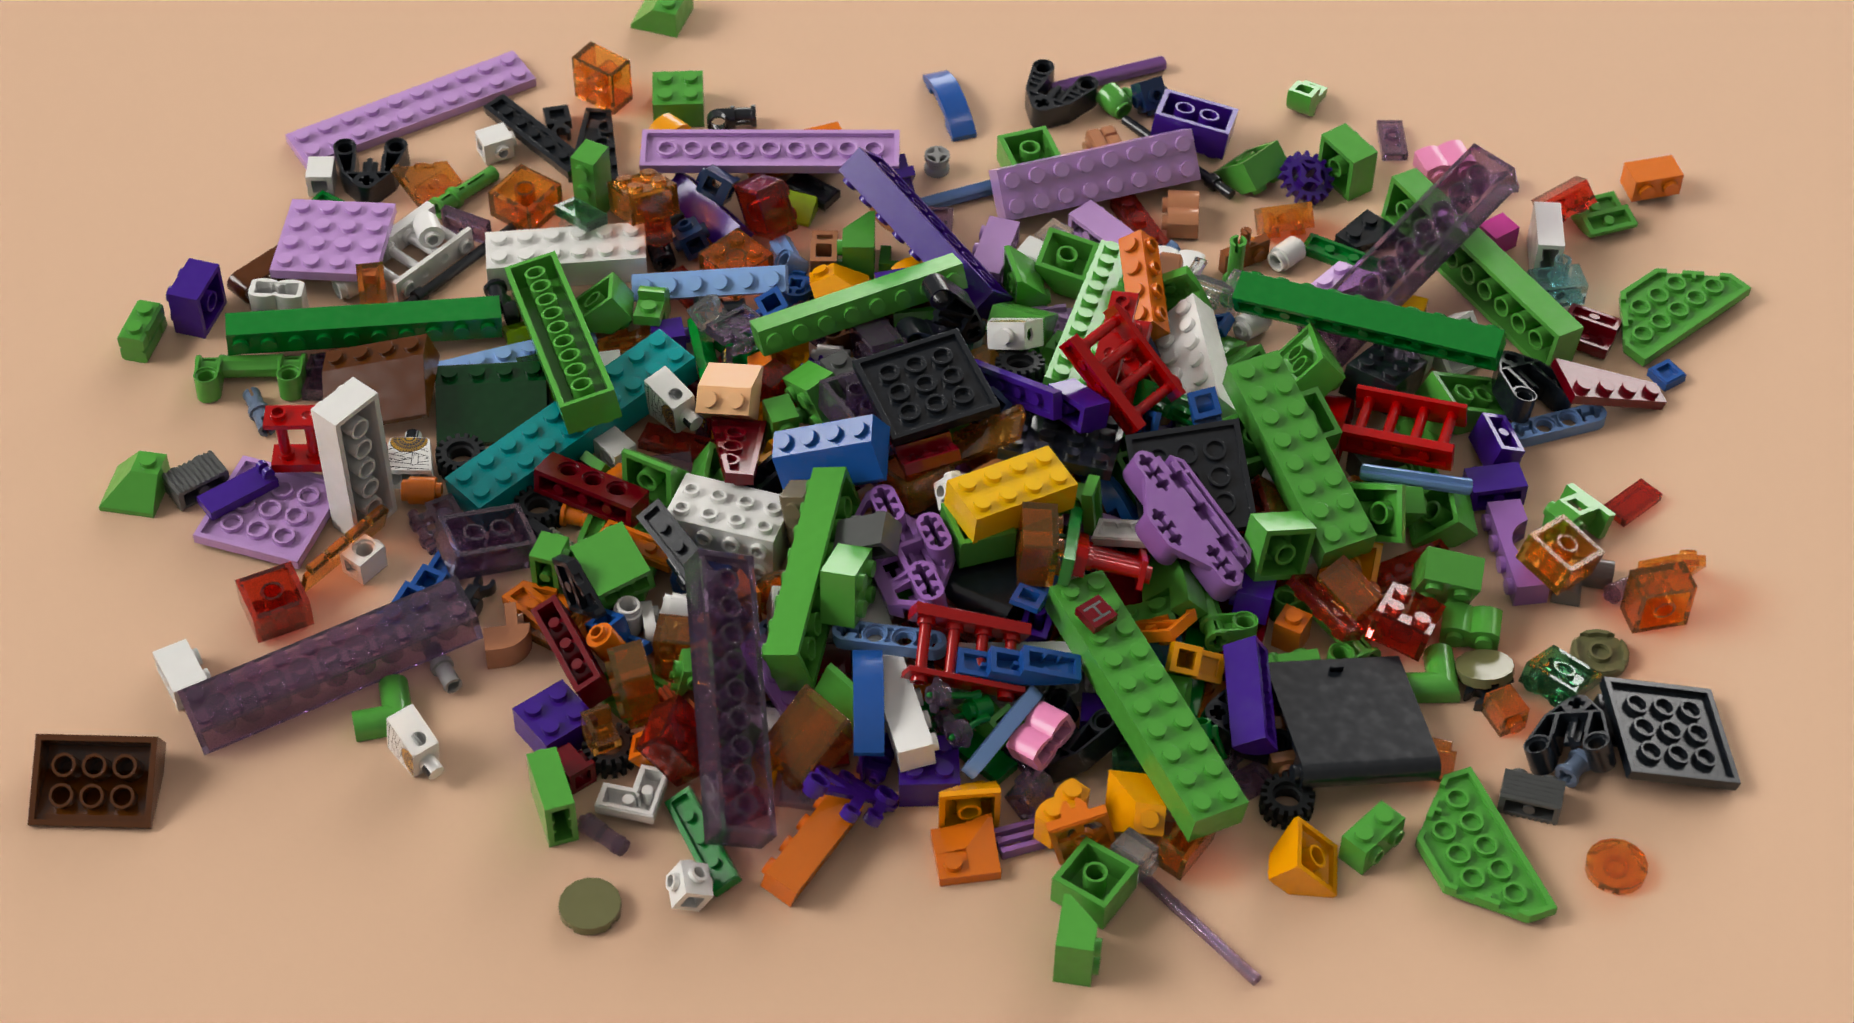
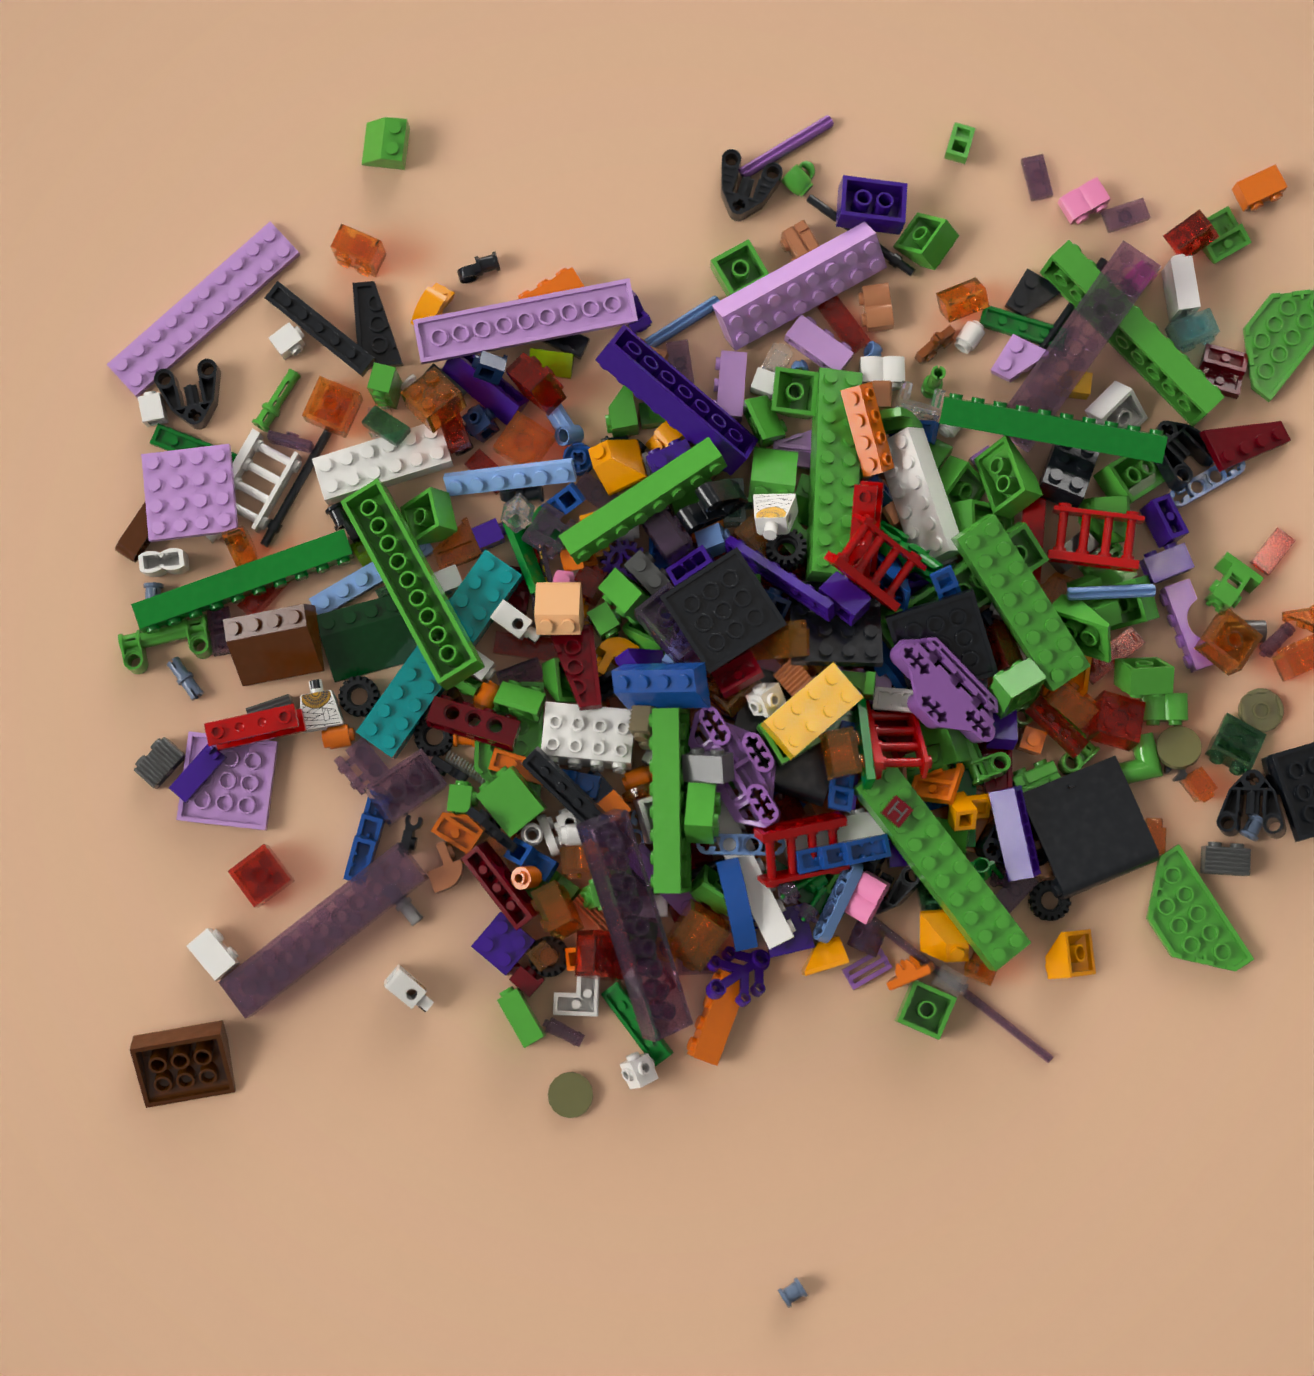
camera: 10 degrees left, 35 degrees up
bright green slope [99,451,170,518] -> none
bright green brick [117,300,167,363] -> none
dark purple brick [166,258,227,339] -> none
clear orange windscreen [300,504,389,594] -> none
white brick [311,377,398,541] -> none
white brick [339,533,388,585] -> none
bright green brick [351,674,412,742] -> none
clear orange wing [390,161,462,207] -> none
white brick [413,211,445,248] -> none
black plate [543,104,572,141] -> none
bright green brick [633,285,671,326] -> none
bright green brick [652,70,704,127] -> none
nougat brick [810,230,838,272] -> none
blue slope [923,70,977,142] -> none
light grey wheel [924,146,950,178] -> none
orange plate [930,813,1001,887] -> none
light orange brick [1033,778,1090,849] -> none
bright green slope [1053,893,1103,987] -> none
dark blue brick [1130,76,1168,116] -> none
dark purple gear [1278,150,1335,206] -> none
bright green brick [1318,123,1378,201] -> none
bright green brick [1338,800,1405,875] -> none
clear orange tile [1585,838,1648,895] -> none
blue tile [1646,359,1686,392] -> none

